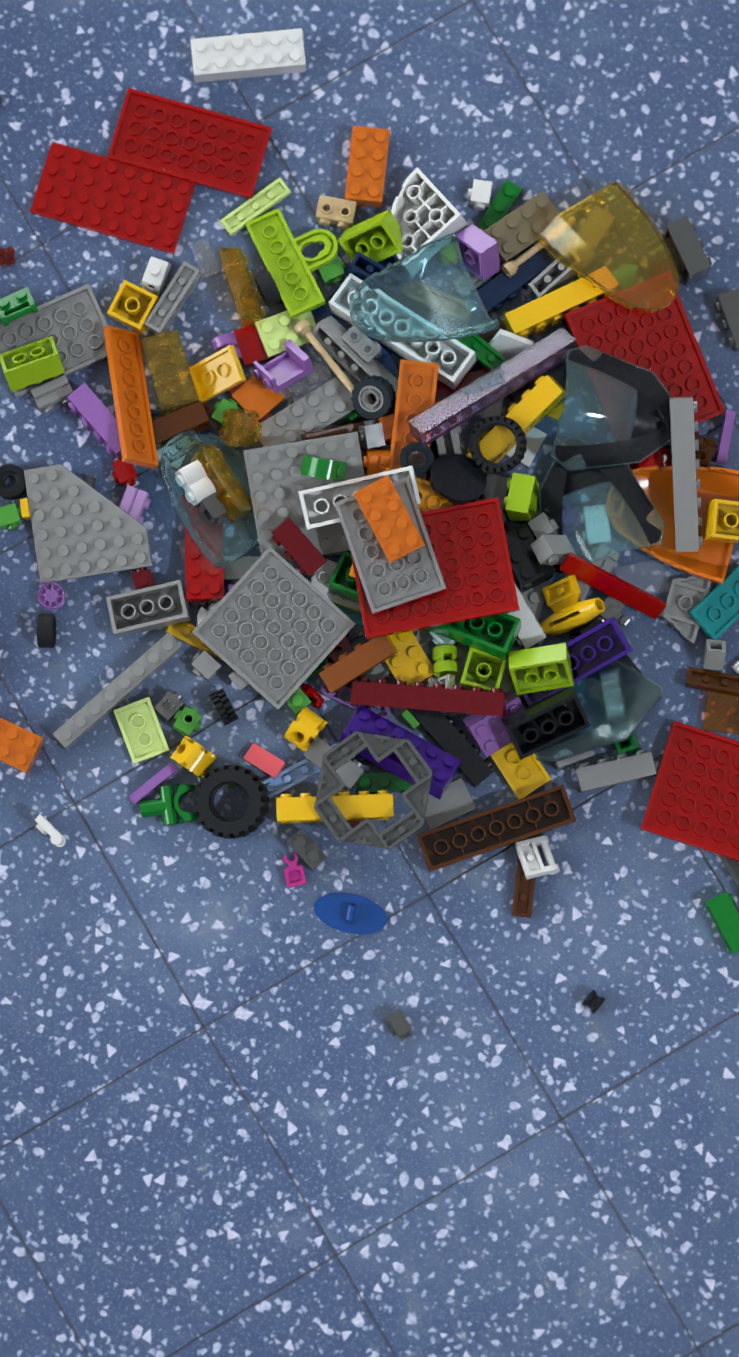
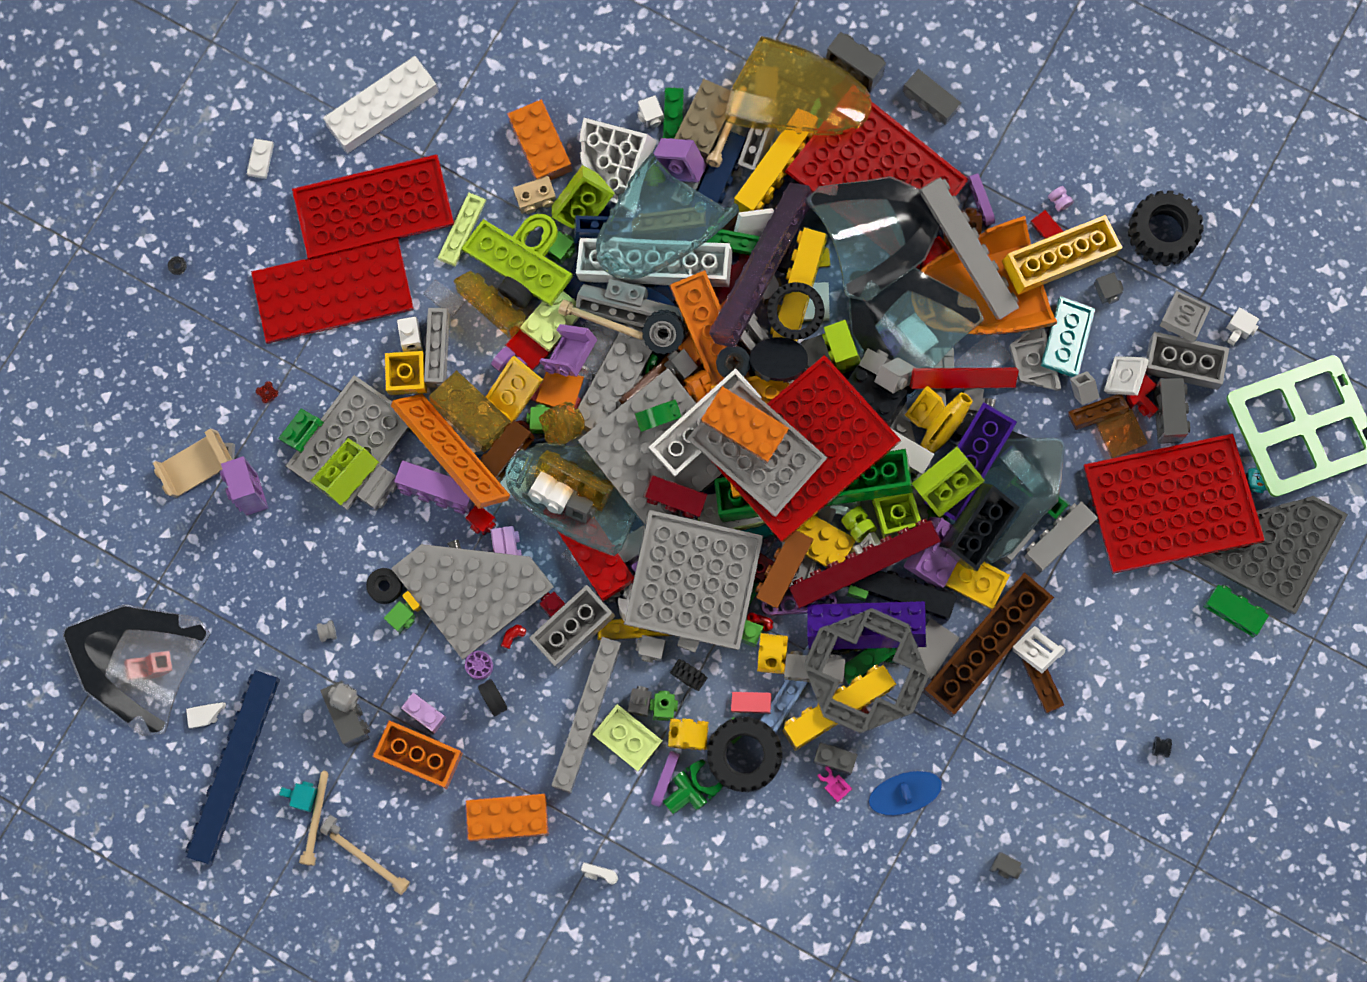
camera: 25 degrees left, 5 degrees down
none -> white plate [247,139,274,179]
none -> red arm [501,625,526,649]

